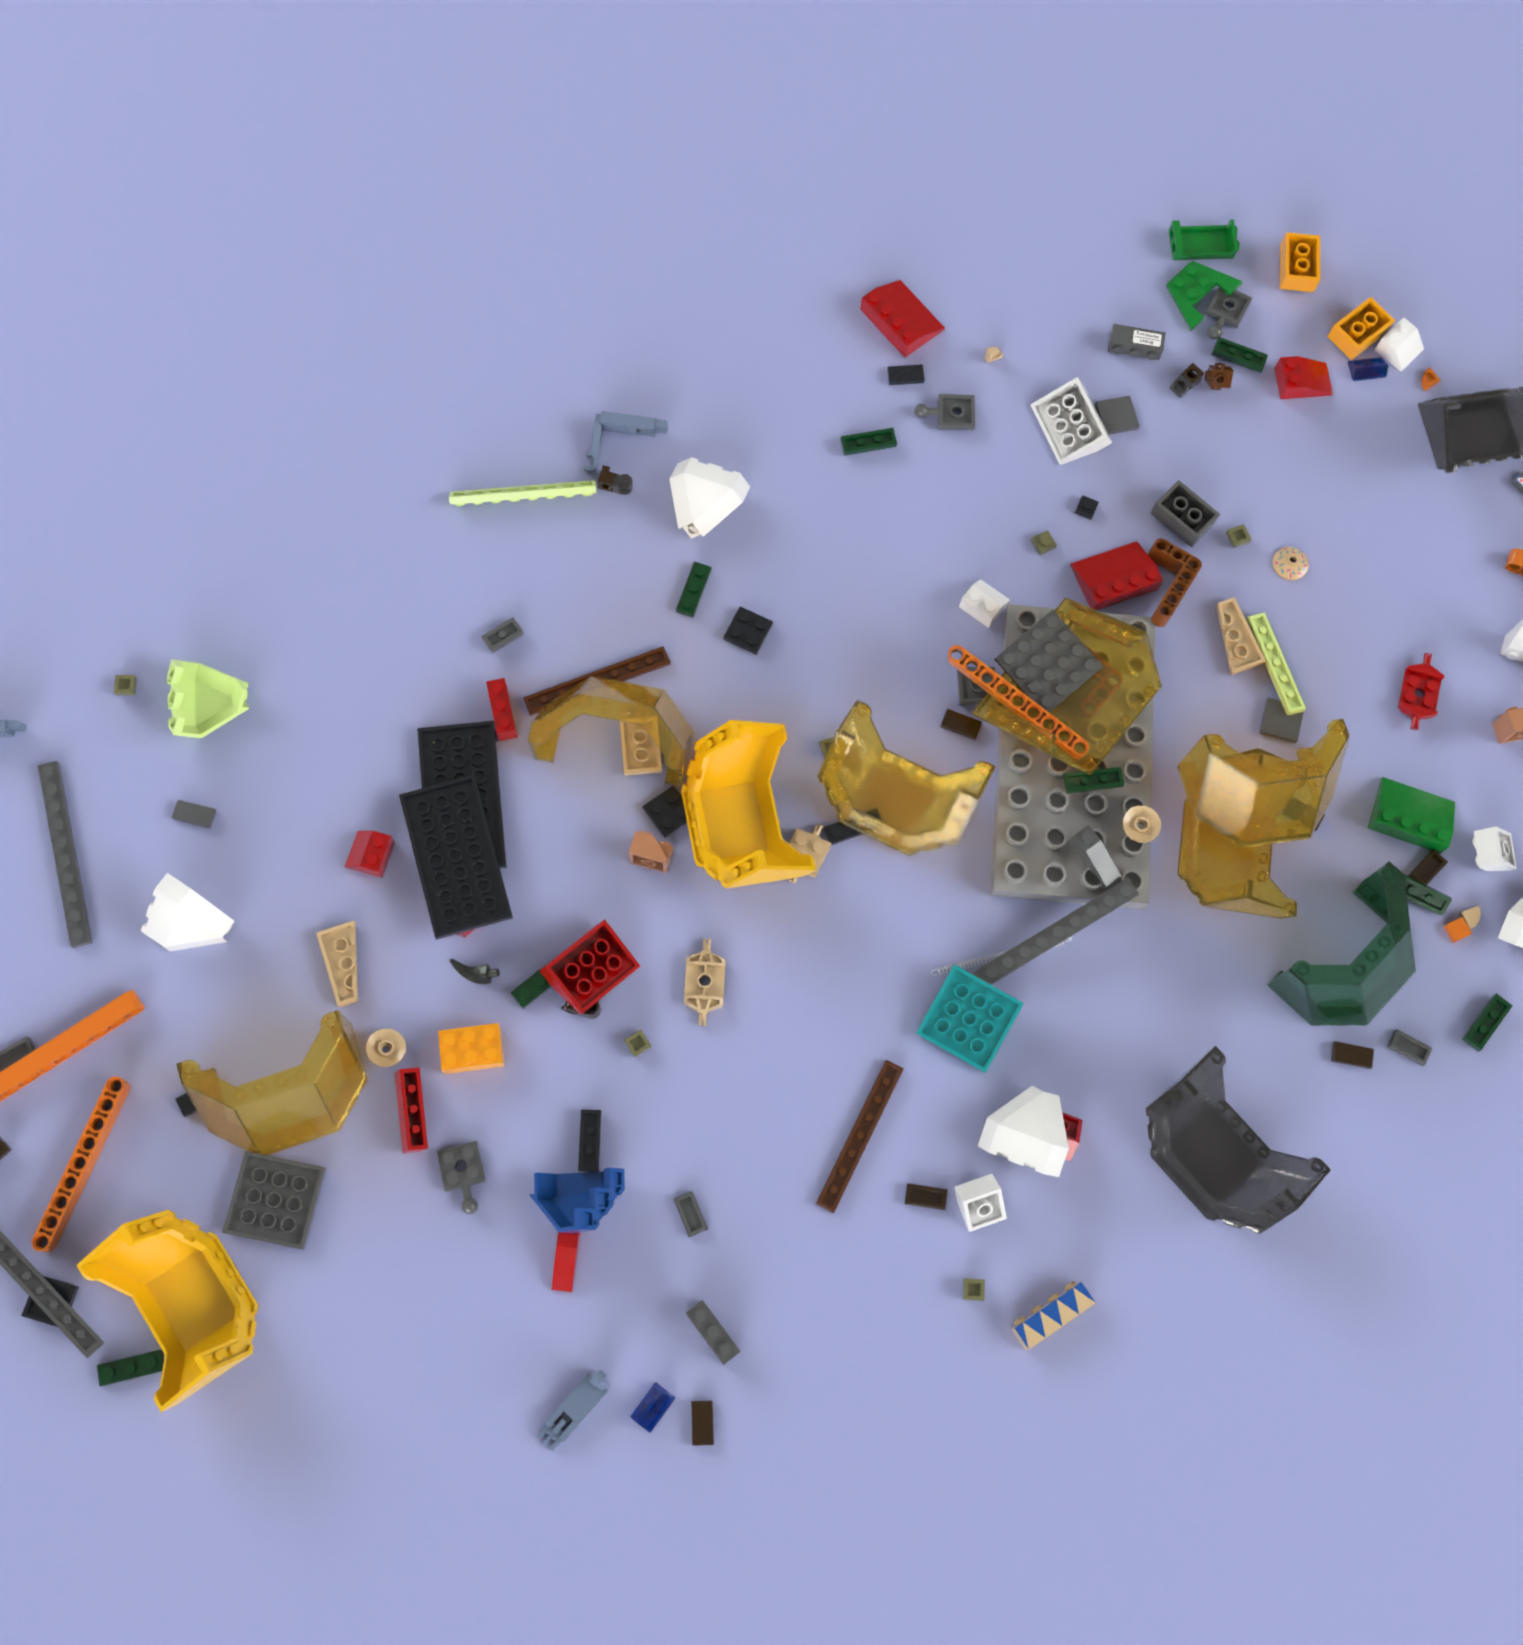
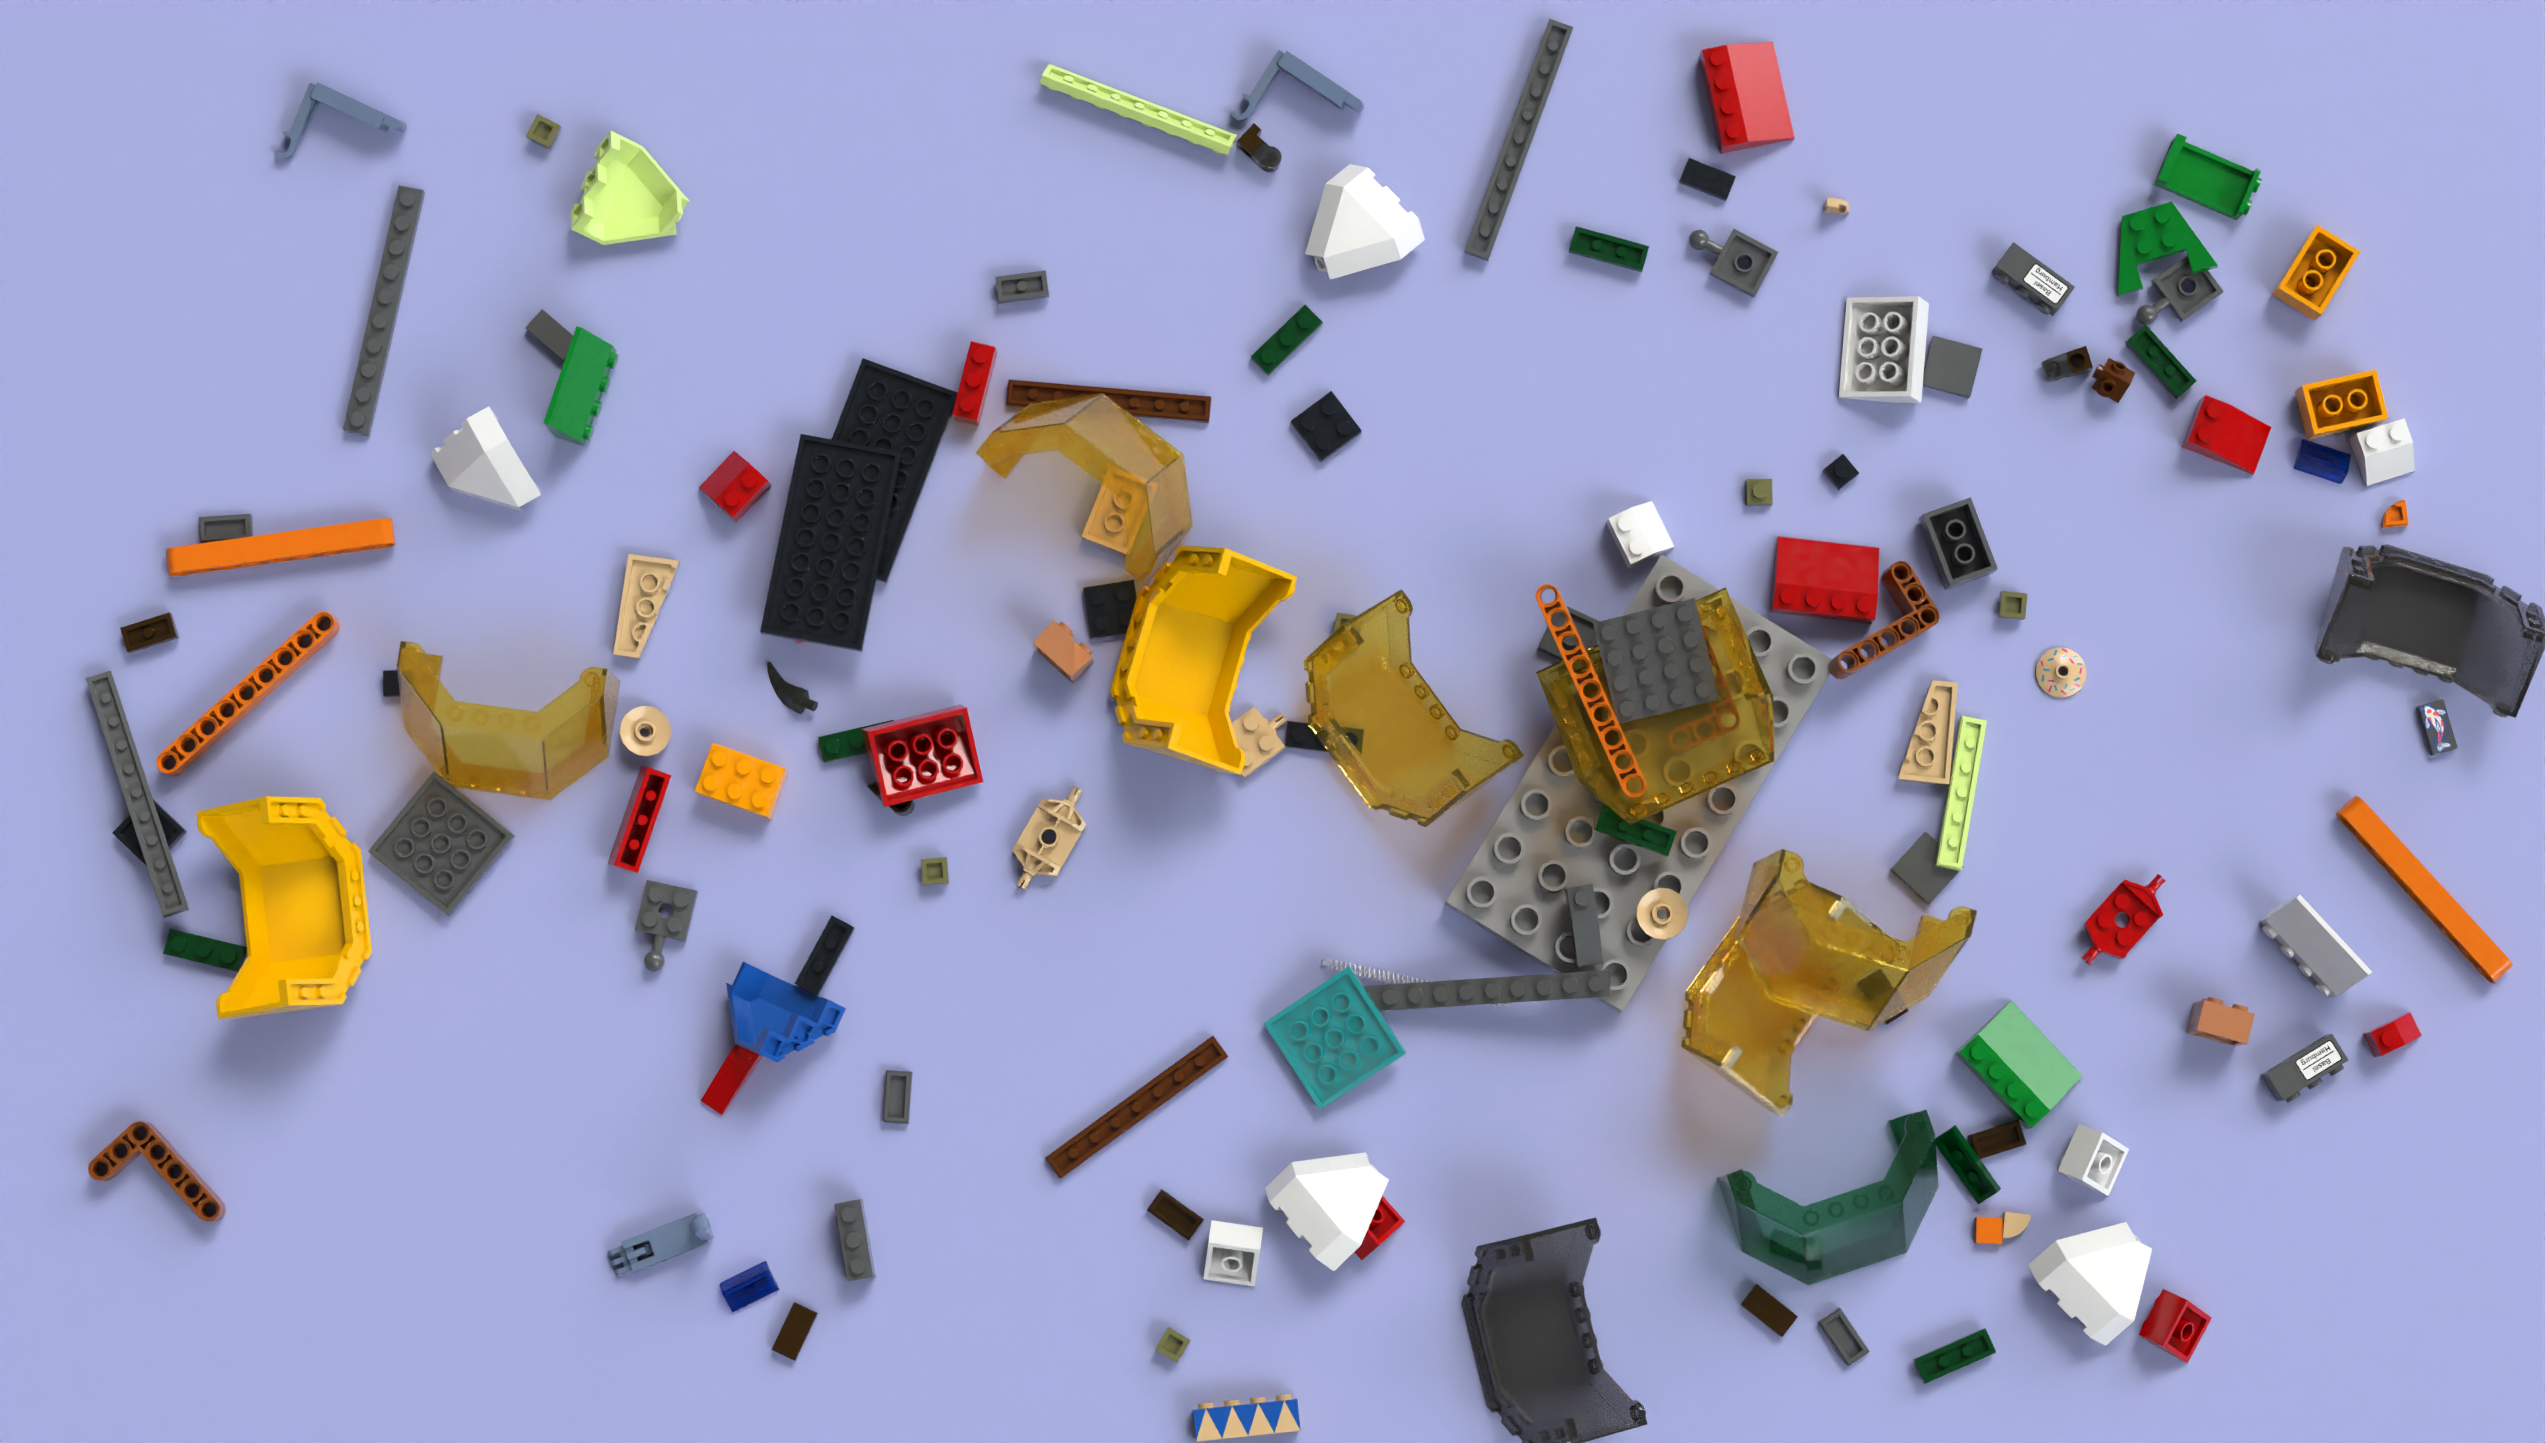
camera: 30 degrees right, 10 degrees up
dark brown tile [940,709,982,740] -> none
none -> dark orange beam [88,1121,226,1222]
none -> green slope [543,326,618,446]
none -> dark grey plate [1464,19,1573,261]

